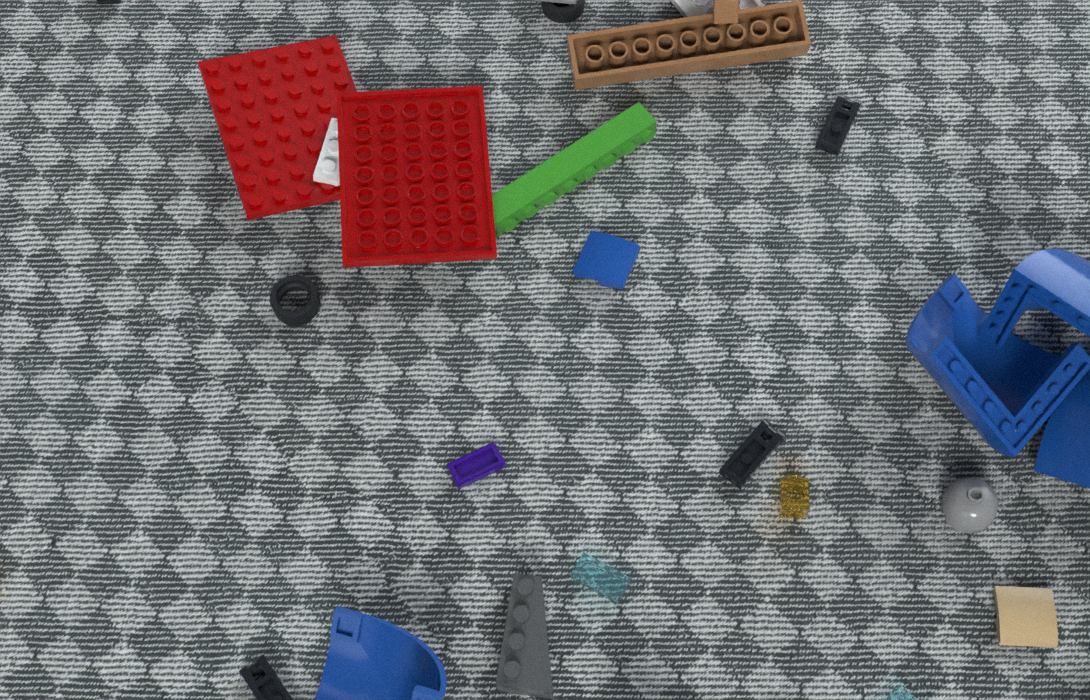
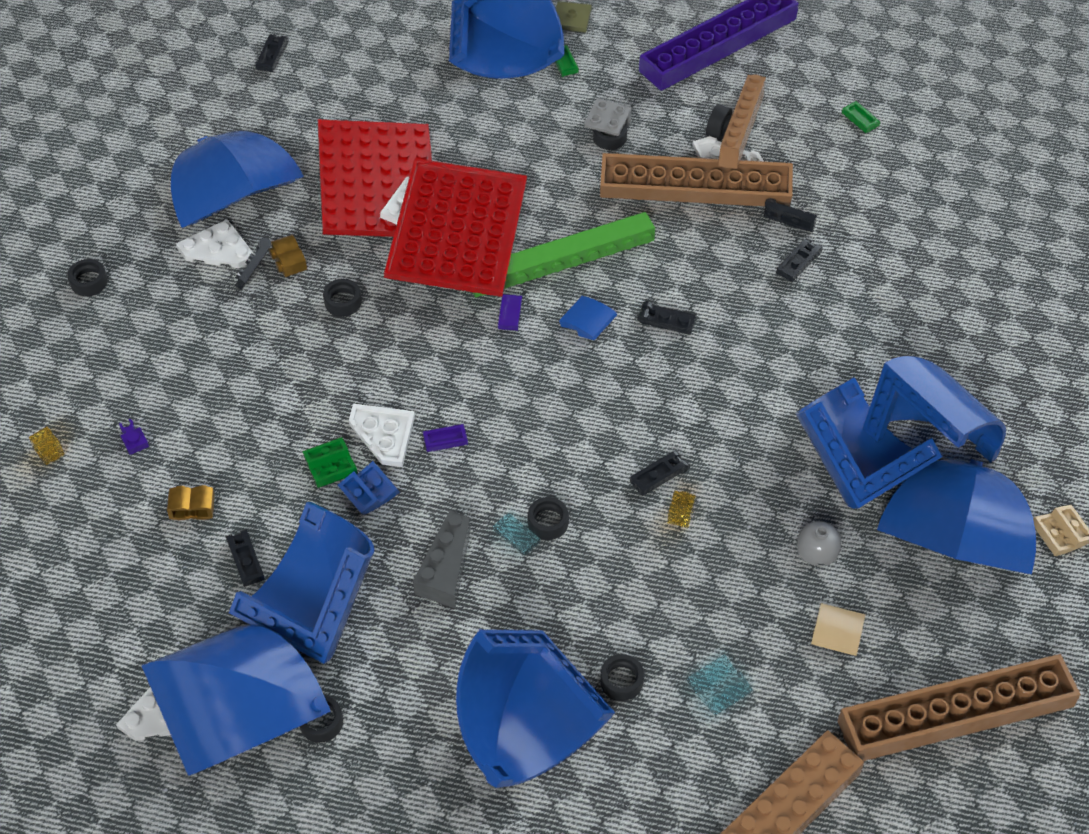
camera: 10 degrees right, 10 degrees down
none -> dark purple plate [119,419,149,455]
none -> pearl gold brick [167,485,215,520]
none -> blue panel [171,131,304,228]
none -> white plate [176,219,255,268]
none -> black plate [235,237,271,290]
none -> pearl gold brick [269,235,307,277]
none -> green slope [302,437,358,488]
none -> blue slope [338,461,400,515]
none -> white plate [349,404,415,467]
none -> dark purple tile [498,294,522,331]
none -> black tyre [527,497,569,540]
none -> black plate [637,301,696,335]
none -> black plate [764,198,817,233]

